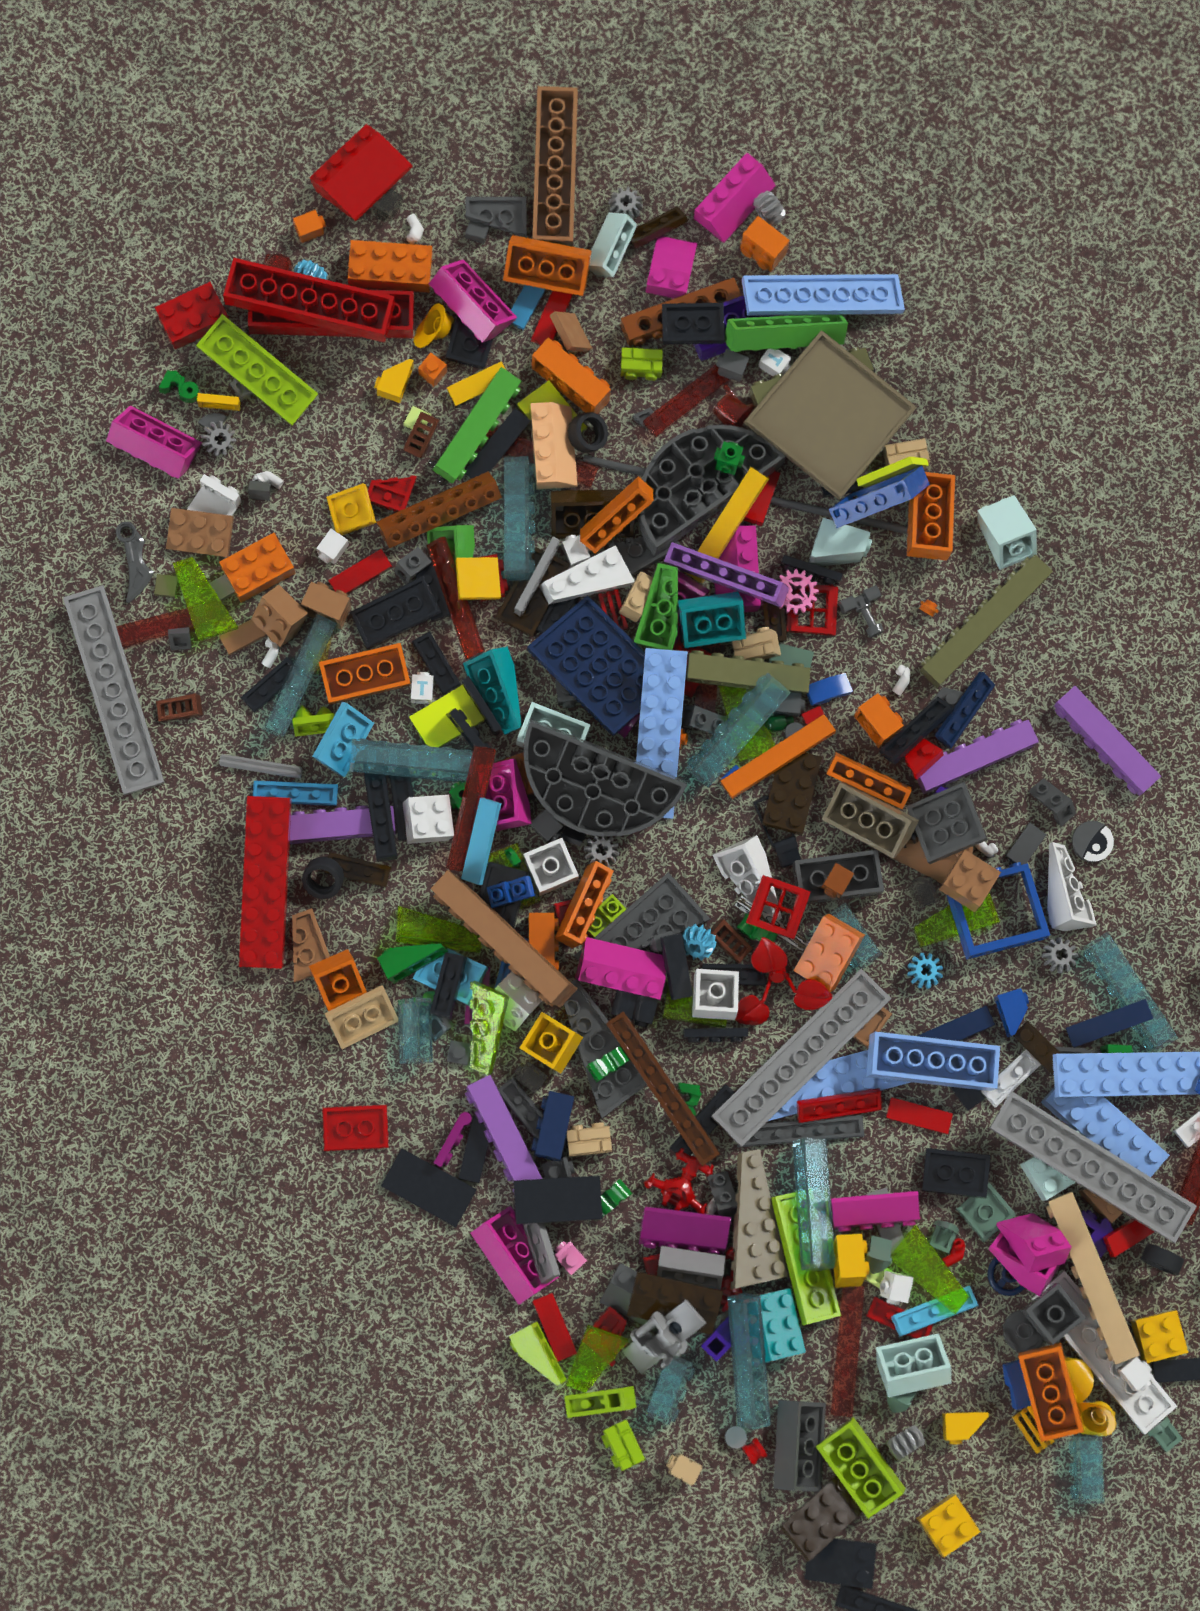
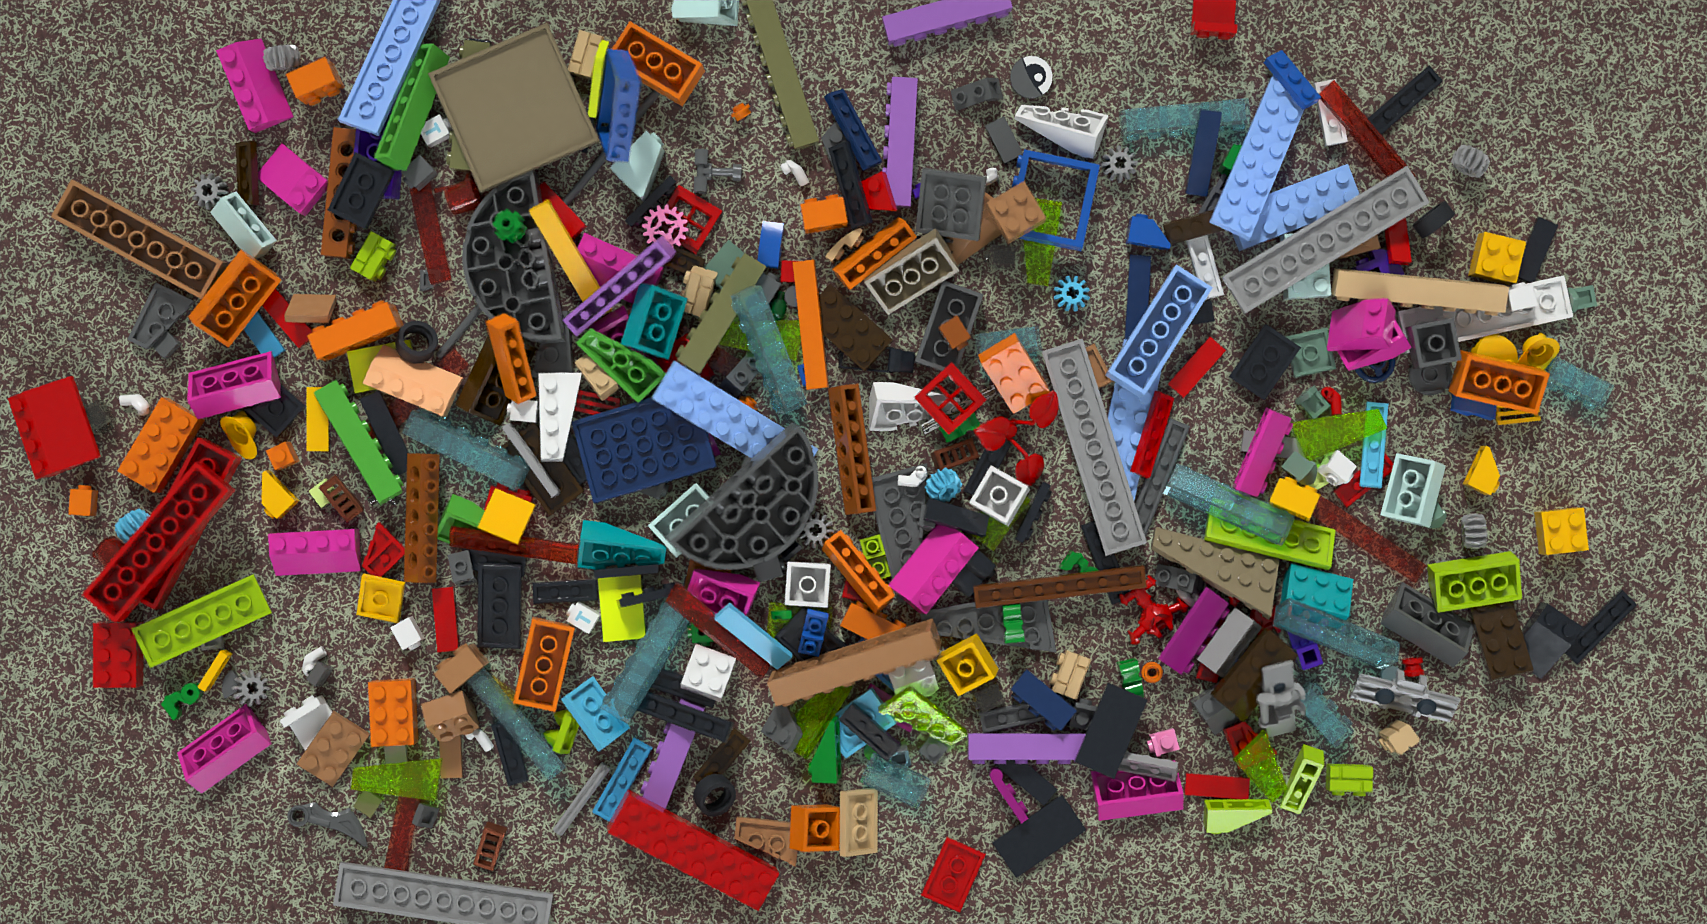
camera: 50 degrees left, 10 degrees up
none -> dark pink slope [268,529,362,576]
none -> dark grey wing [761,705,803,752]
none -> tan slope [825,228,864,263]
none -> dark orange brick [828,384,876,515]
none -> white arm [898,466,927,487]
none -> orange plate [1141,662,1163,683]
none -> light grey piece [1350,669,1460,722]

